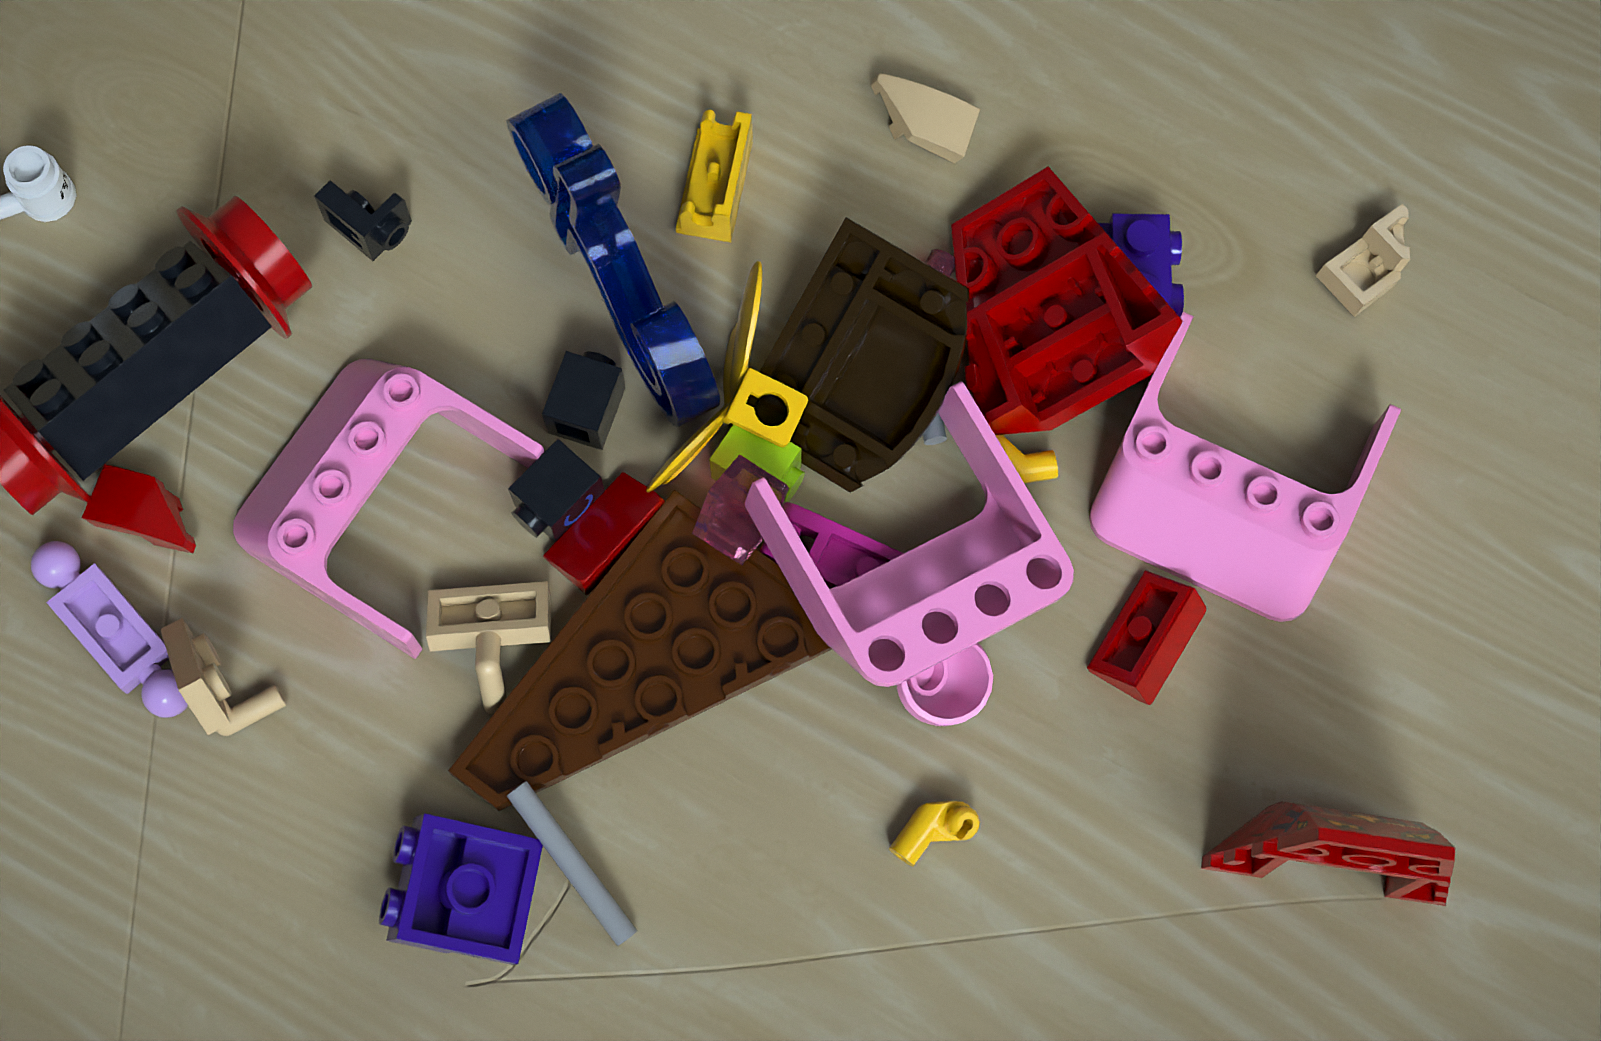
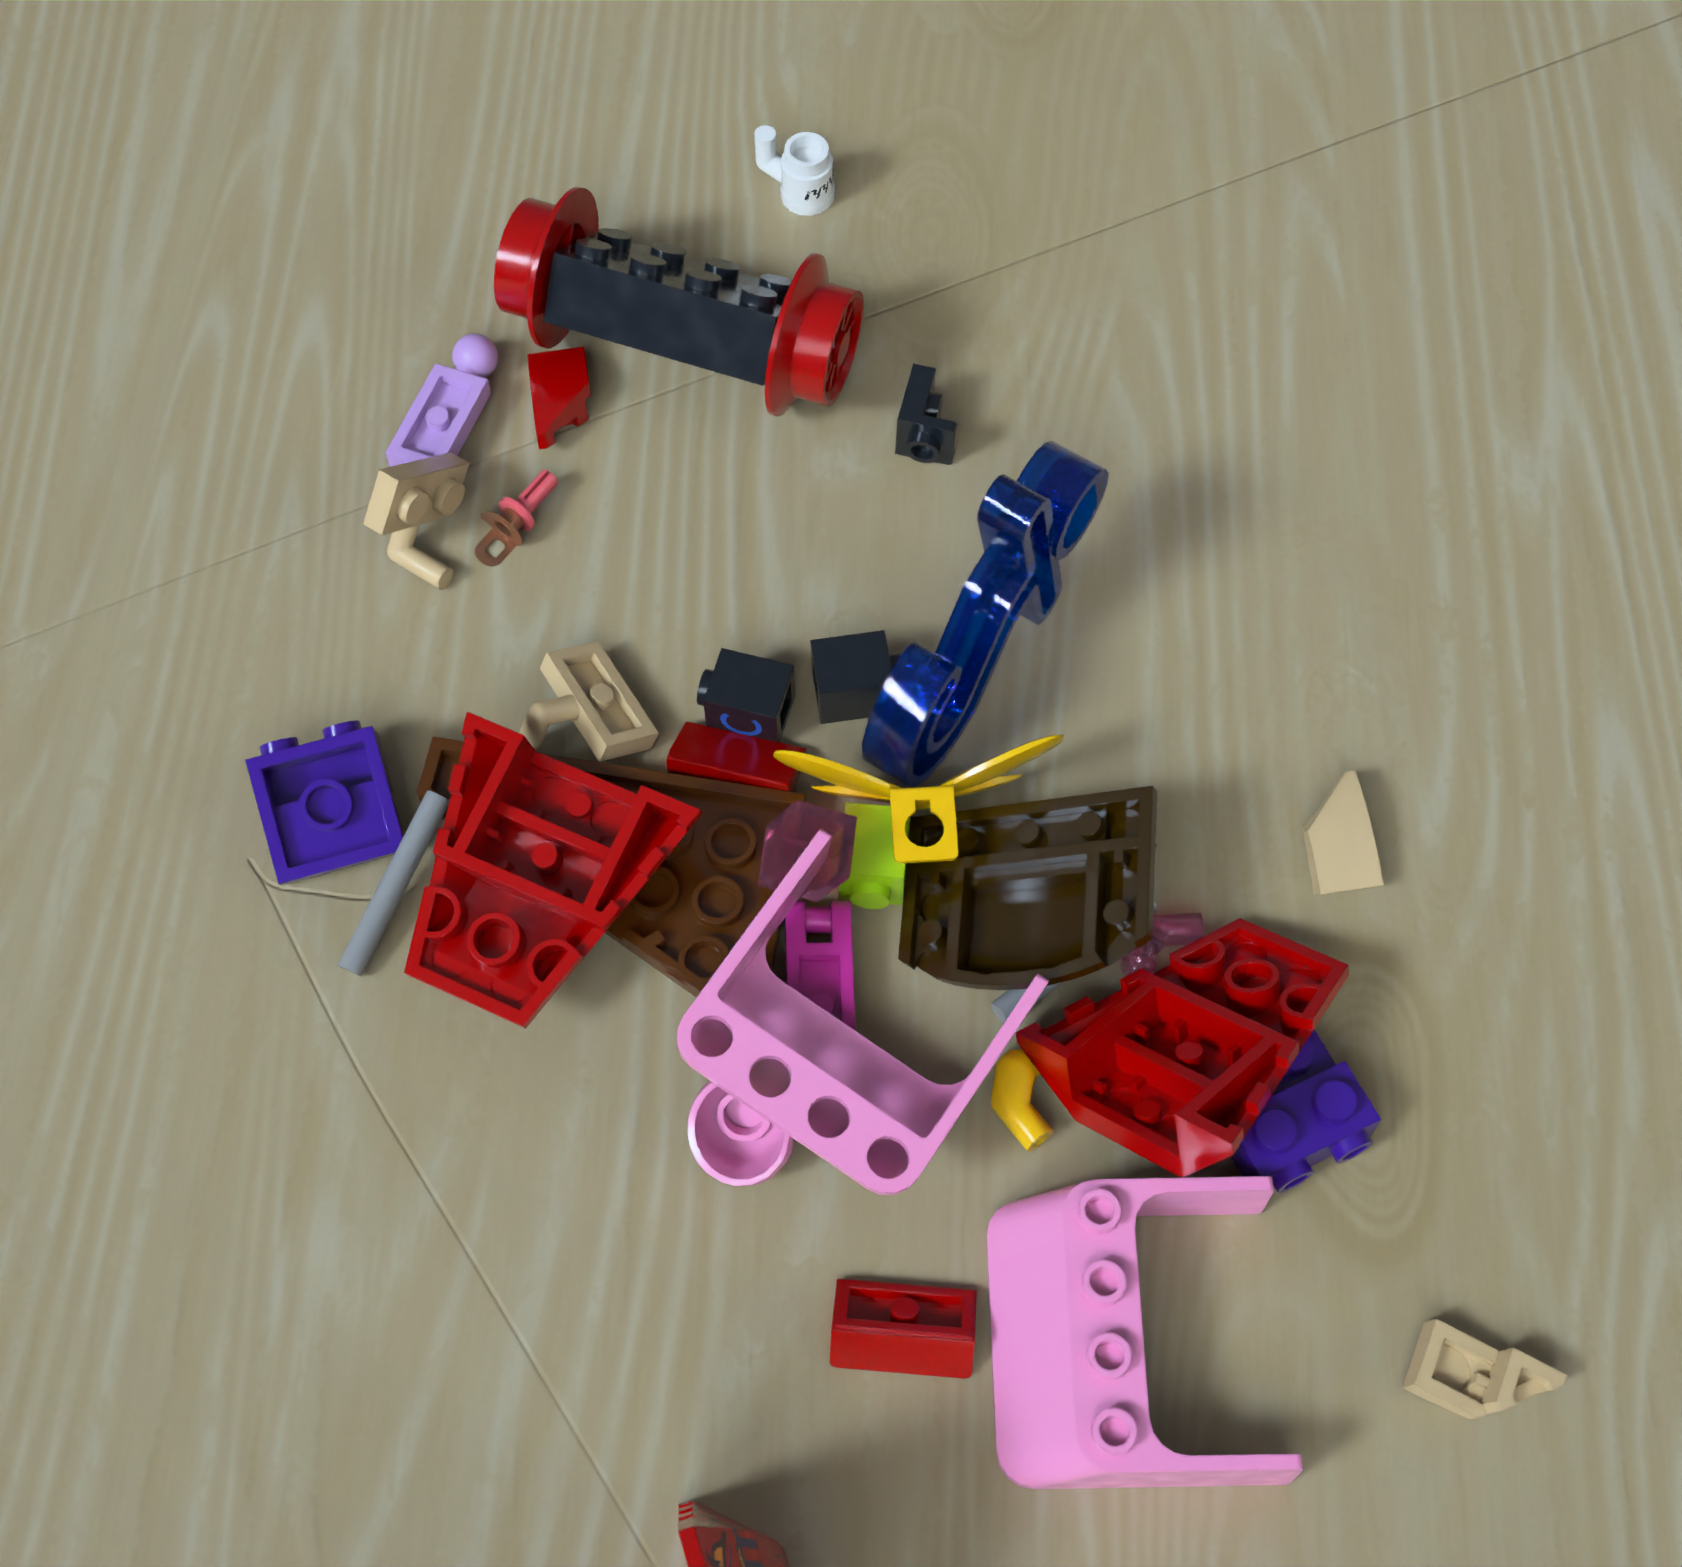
camera: 65 degrees right, 10 degrees down
bright pink windscreen [233,359,545,659] -> none
yellow hinge [676,110,753,243] -> none
yellow arm [889,801,980,867] -> none
none -> red wedge [404,711,703,1029]
none -> piece [475,470,558,567]

